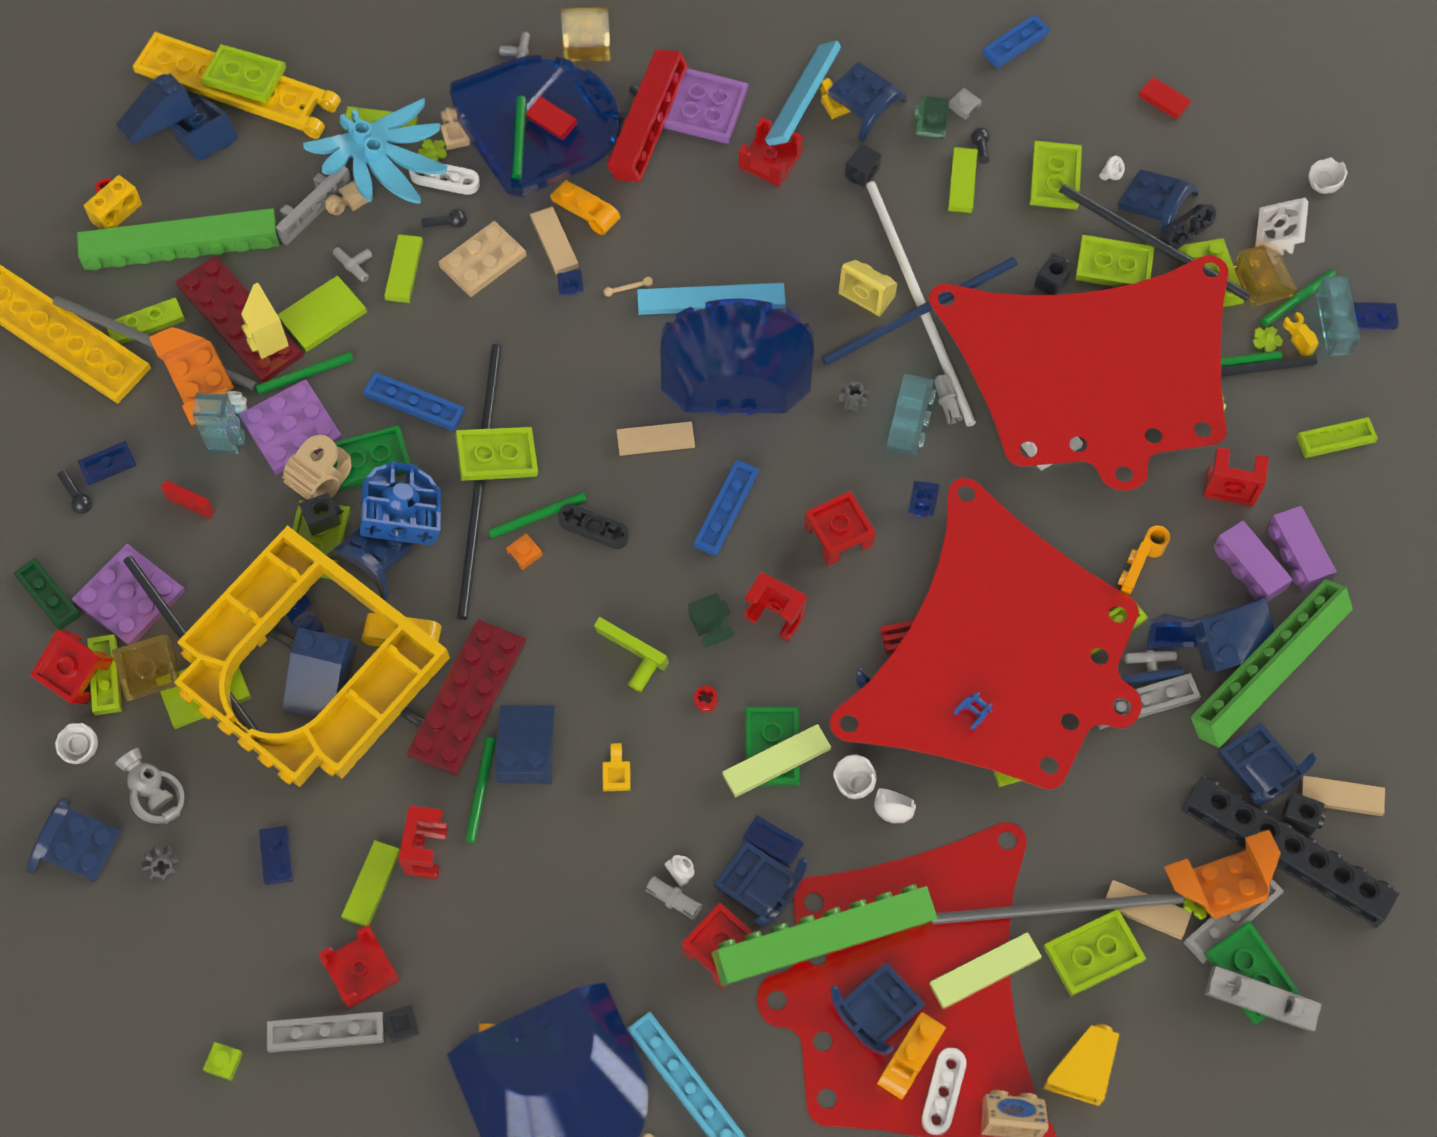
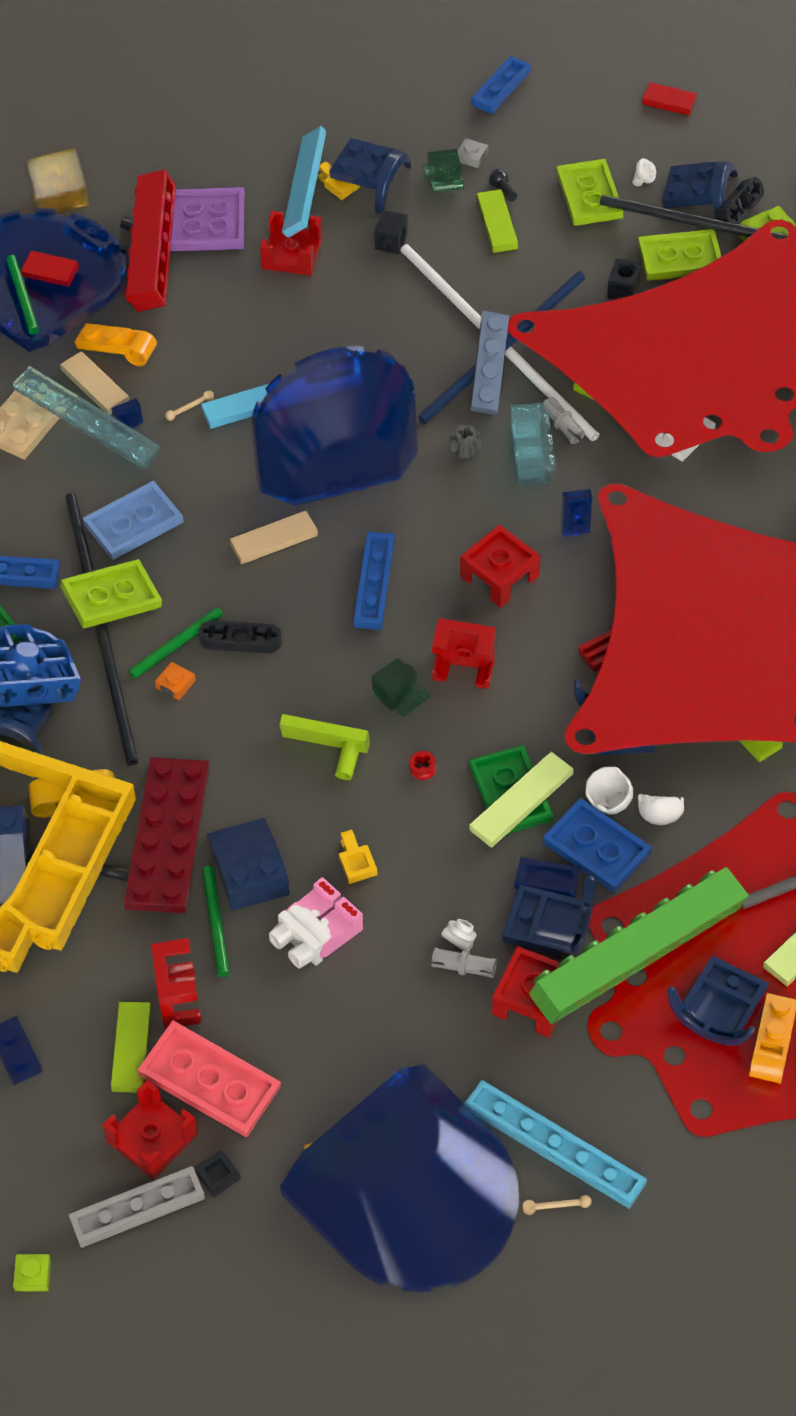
camera: 15 degrees left, 10 degrees down
light yellow slope [839,260,897,317] -> none
blue piece [953,692,993,731] -> none
none -> clear light blue plate [13,366,160,470]
none -> medium blue plate [83,481,184,560]
none -> coral plate [138,1021,281,1138]
none -> hips [269,877,363,969]
none -> sand blue plate [470,310,509,415]
none -> blue plate [542,798,652,893]

